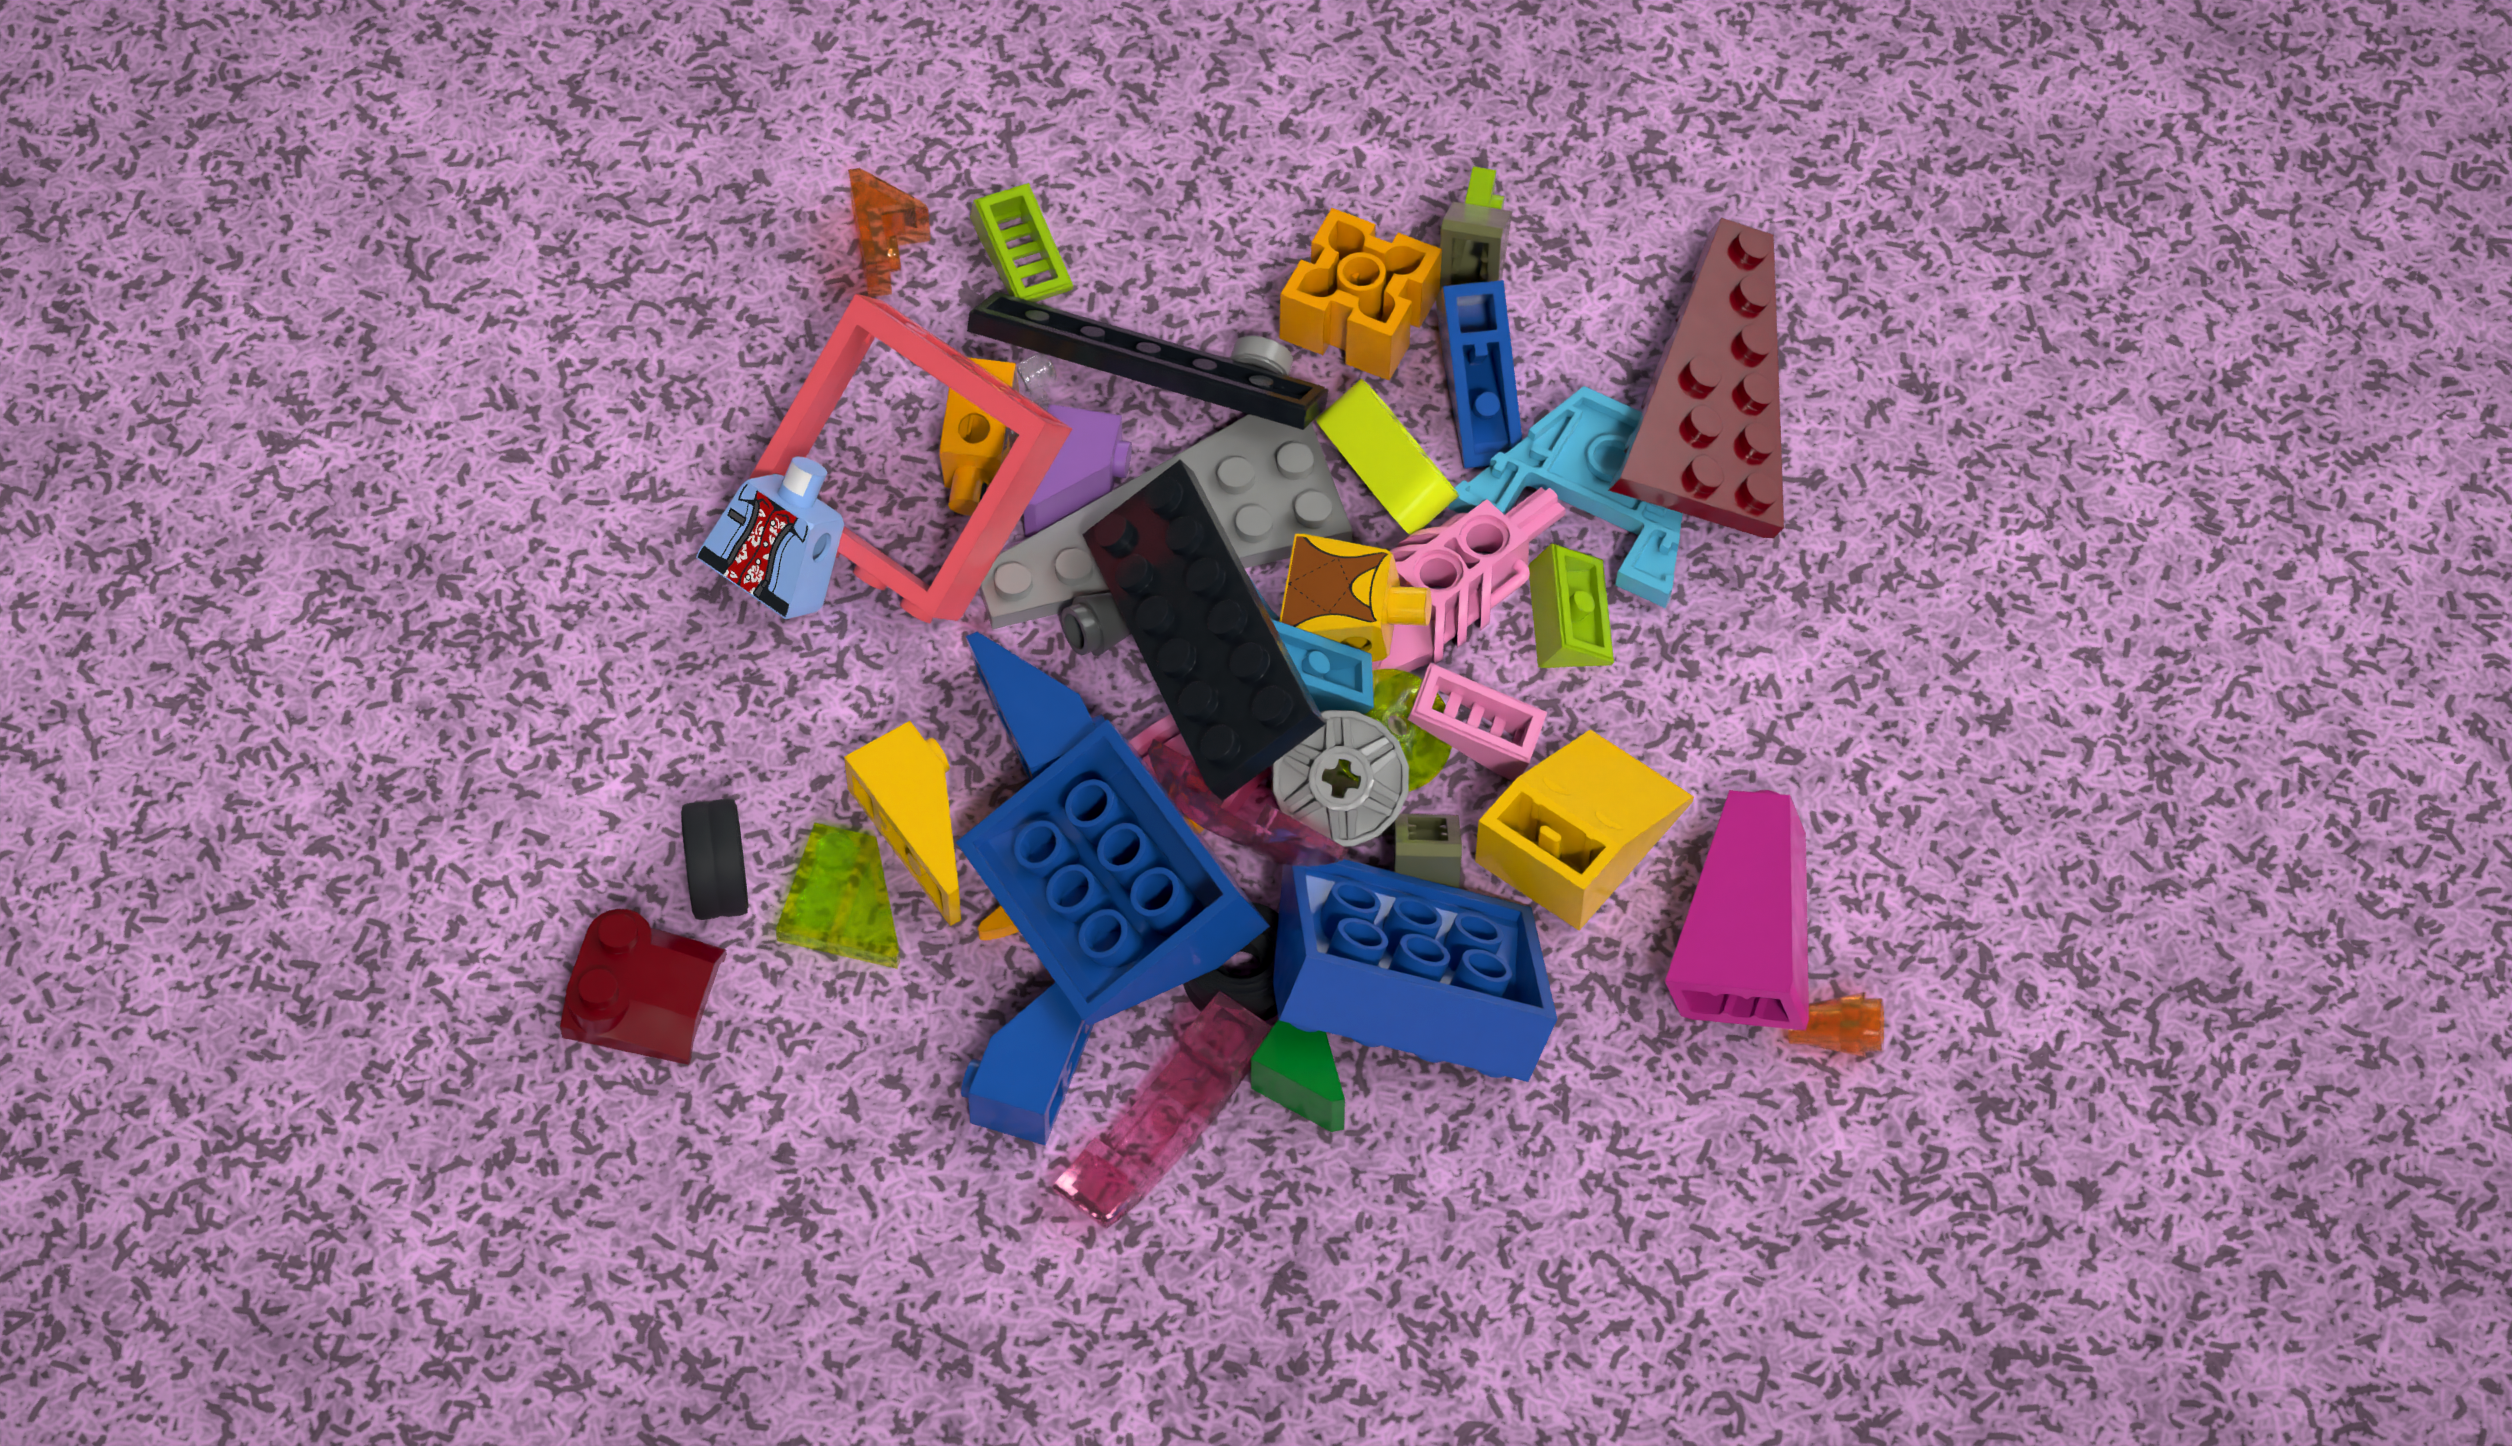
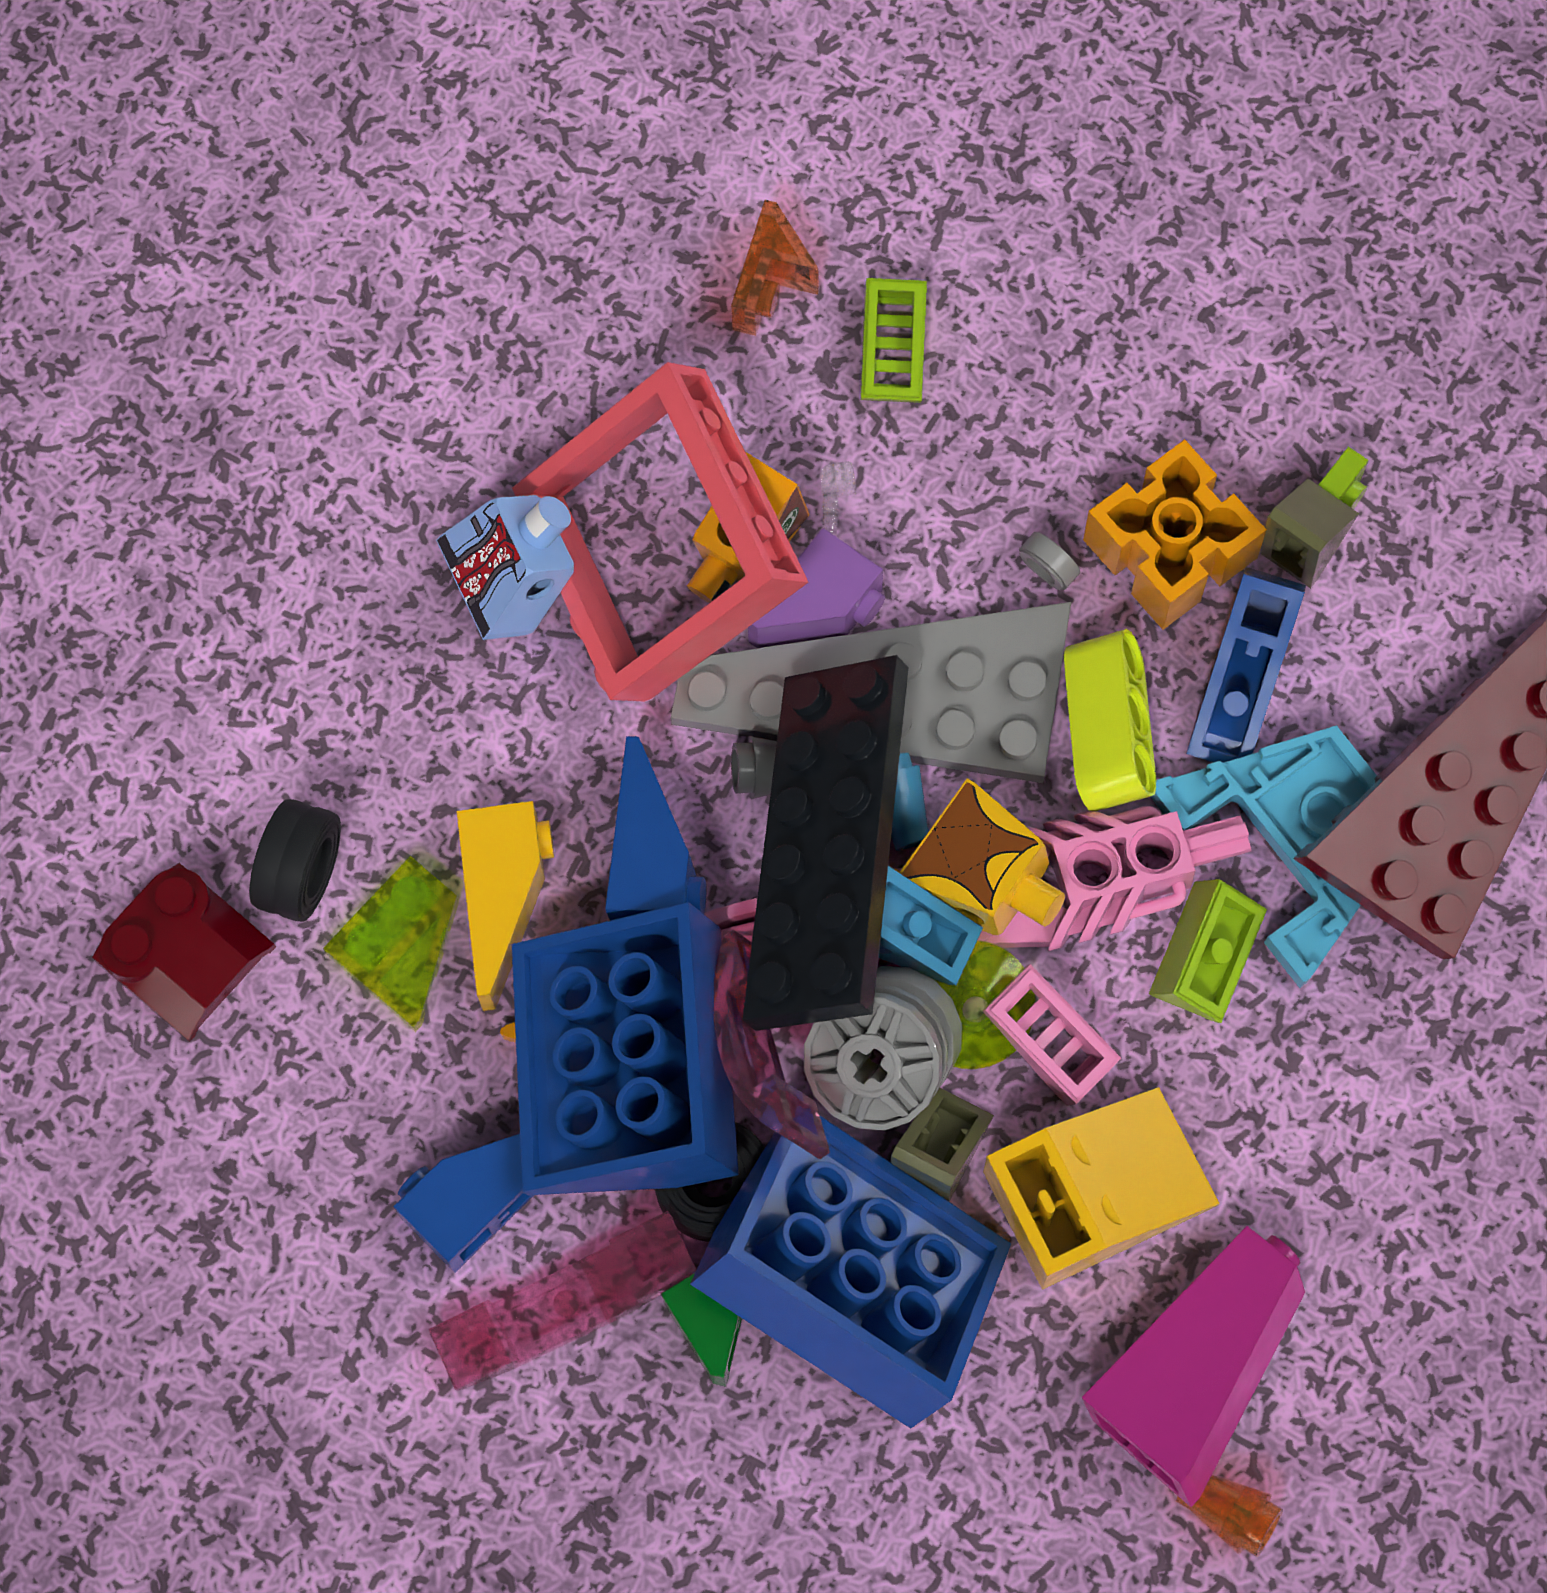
camera: 30 degrees right, 15 degrees up
black tile [967,291,1329,430] -> none

